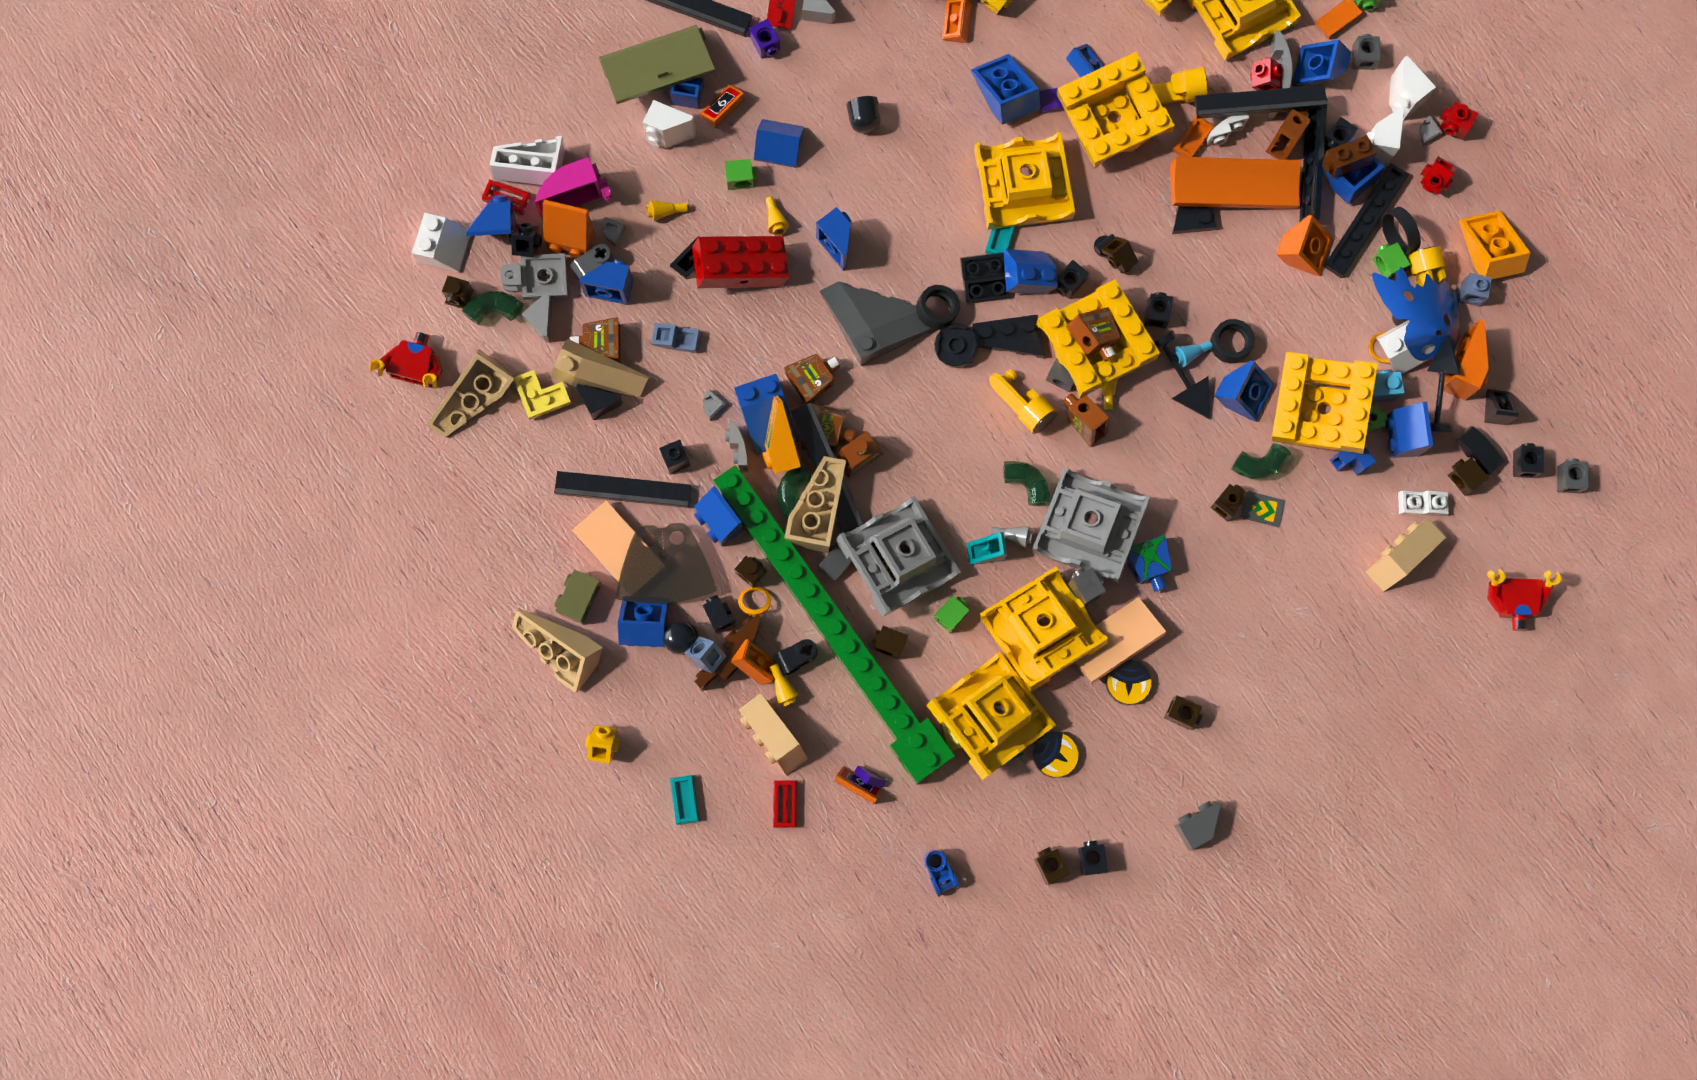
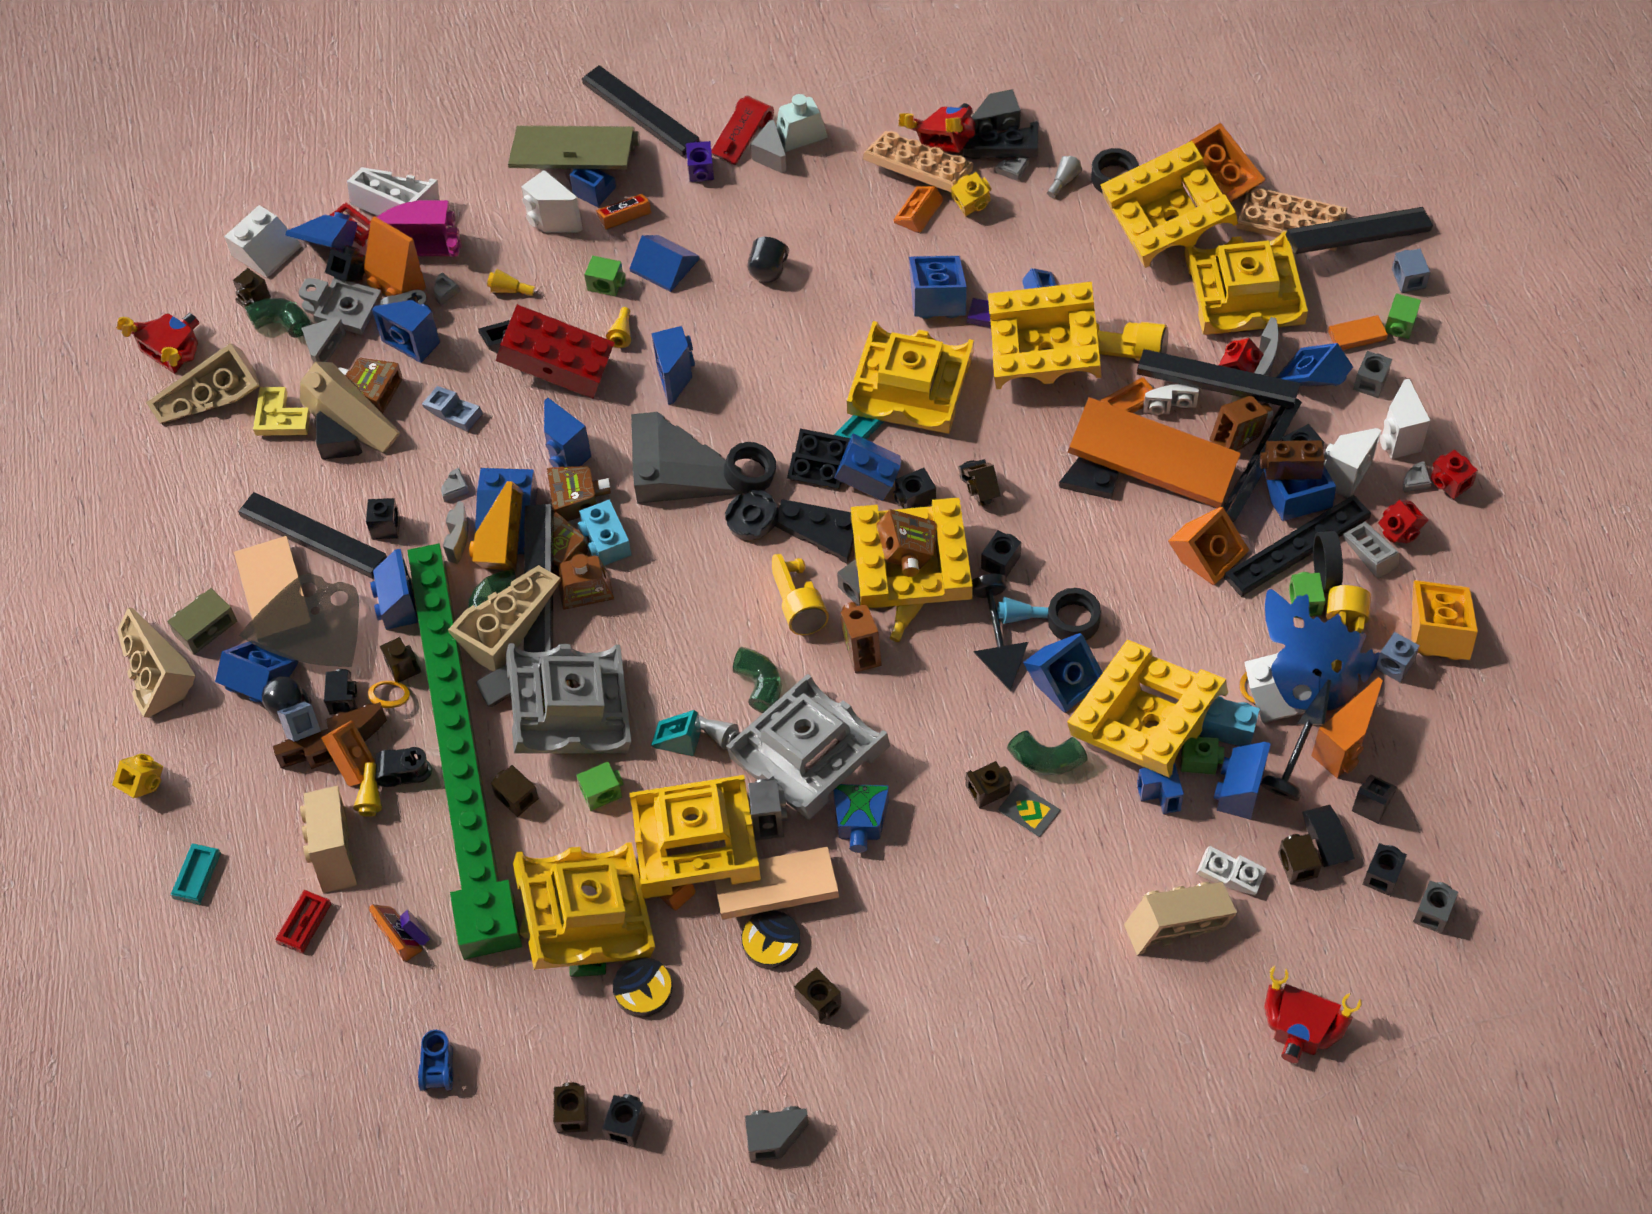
camera: 30 degrees right, 20 degrees down
none -> blue slope [544,398,592,467]
none -> medium azure brick [578,499,632,566]
none -> light grey slope [1343,521,1400,578]

